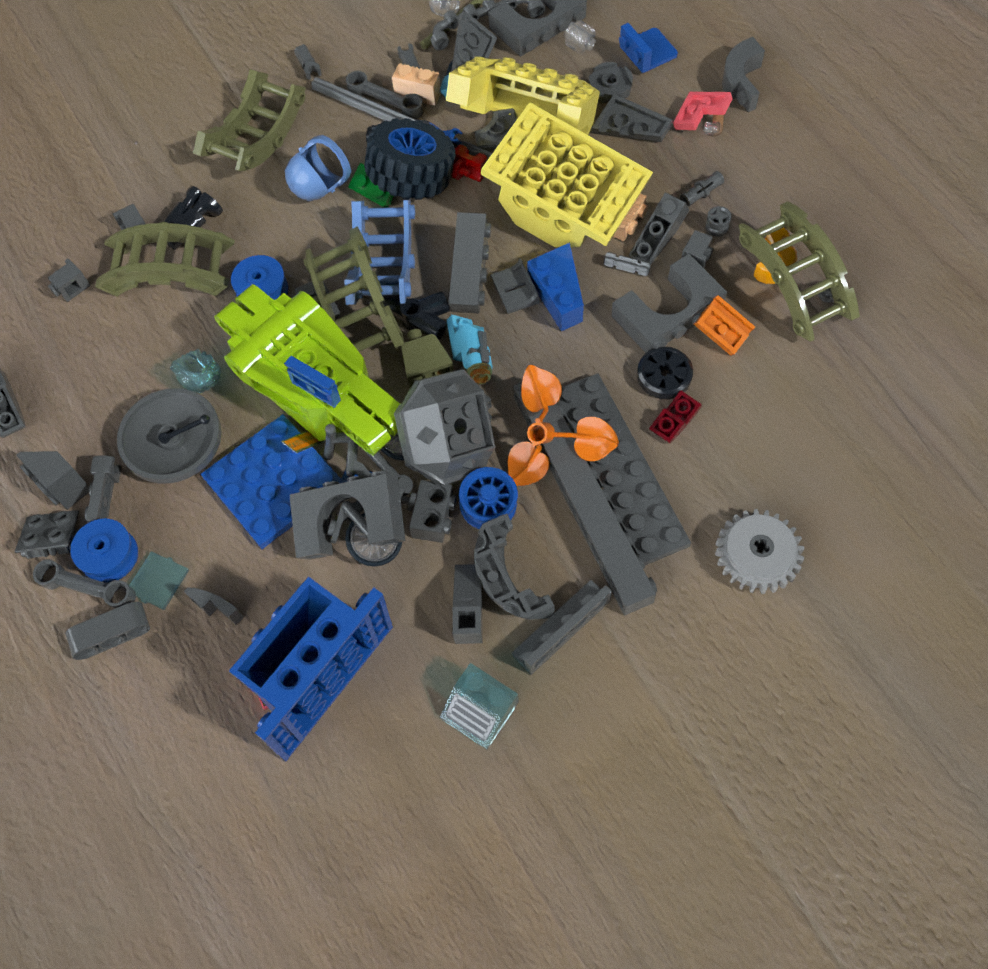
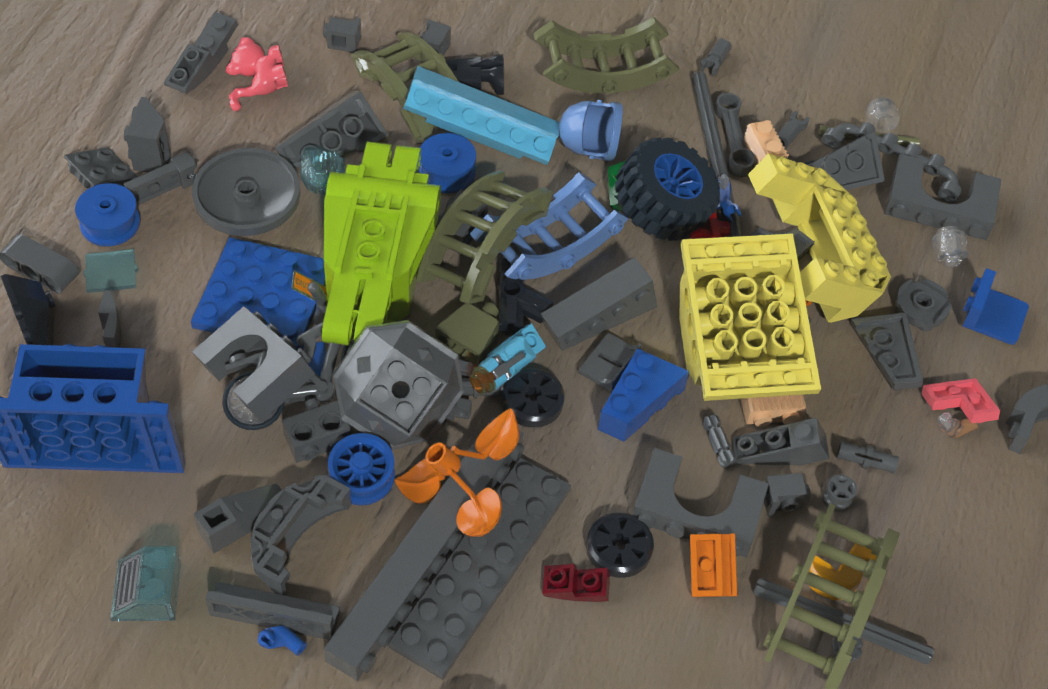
camera: 45 degrees right, 10 degrees down
dark grey piece [33,559,136,609] -> none
black hinge [158,414,210,444] -> none
blue plate [284,356,341,408] -> none
none -> black wedge [1,274,56,345]
none -> coral animal [225,37,288,111]
none -> blue arm [257,626,307,656]
none -> dark grey wedge [274,91,388,168]
none -> medium azure slope [403,66,559,165]
none -> black wheel [501,369,565,428]
none -> dark grey axle [754,578,934,664]

